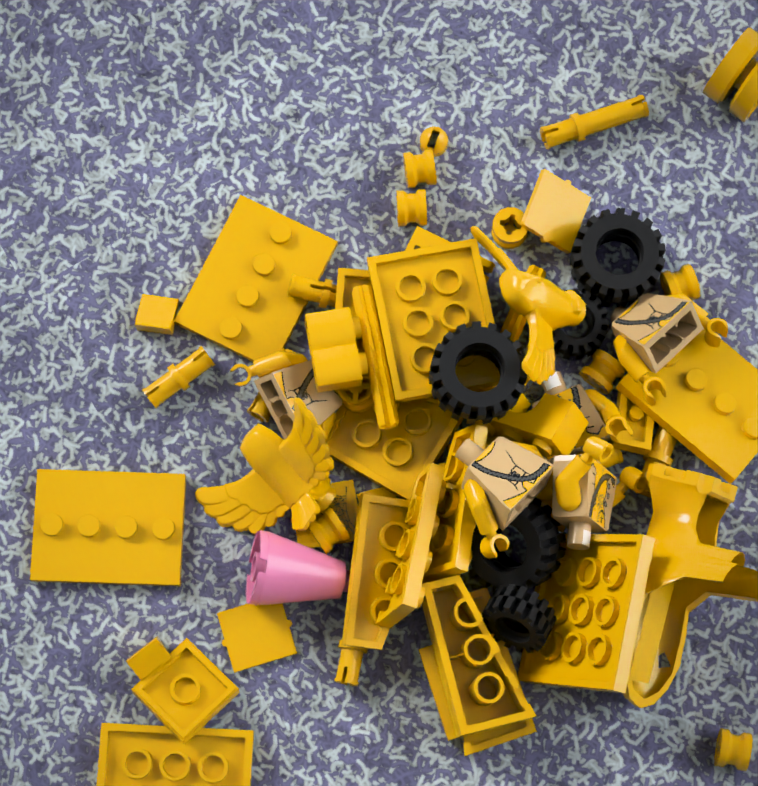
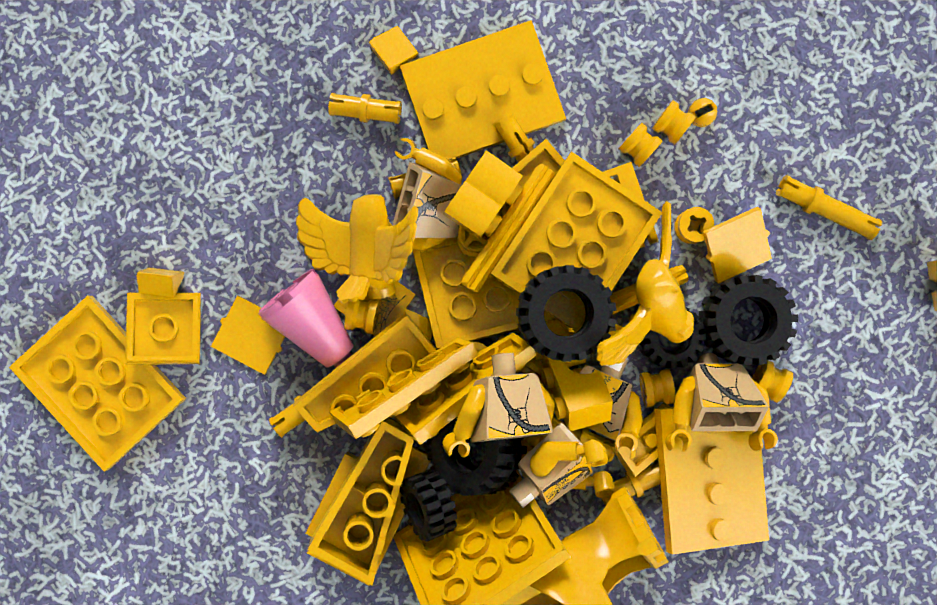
camera: 40 degrees right, 10 degrees up
yellow plate [30,469,187,586] -> none

